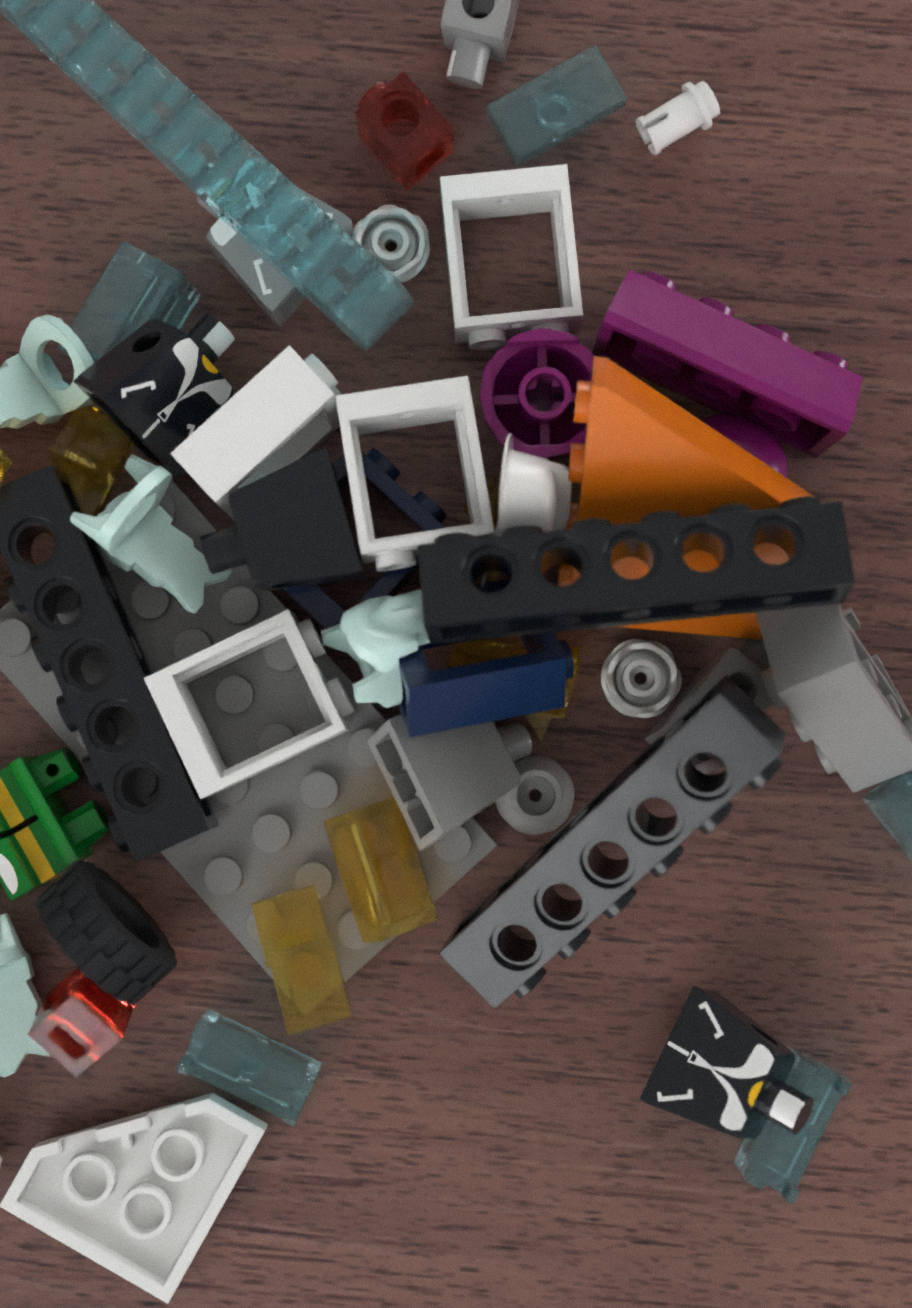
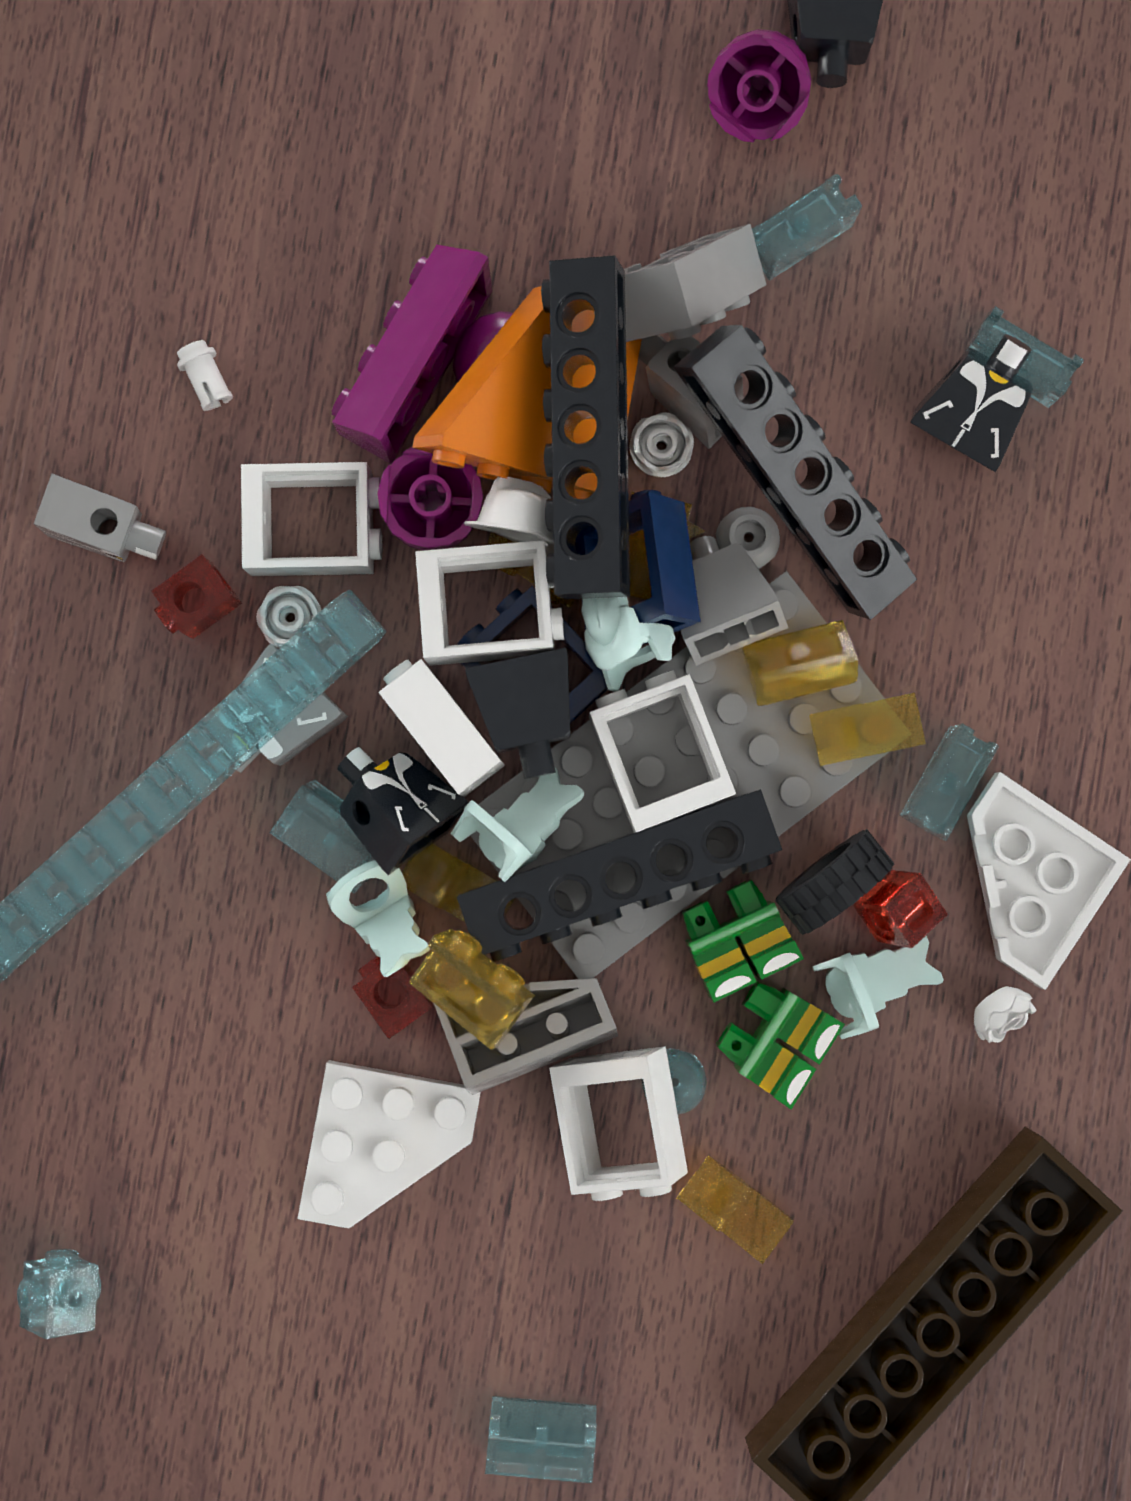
camera: 90 degrees left, 0 degrees up
clear light blue plate [487,45,627,167] -> none

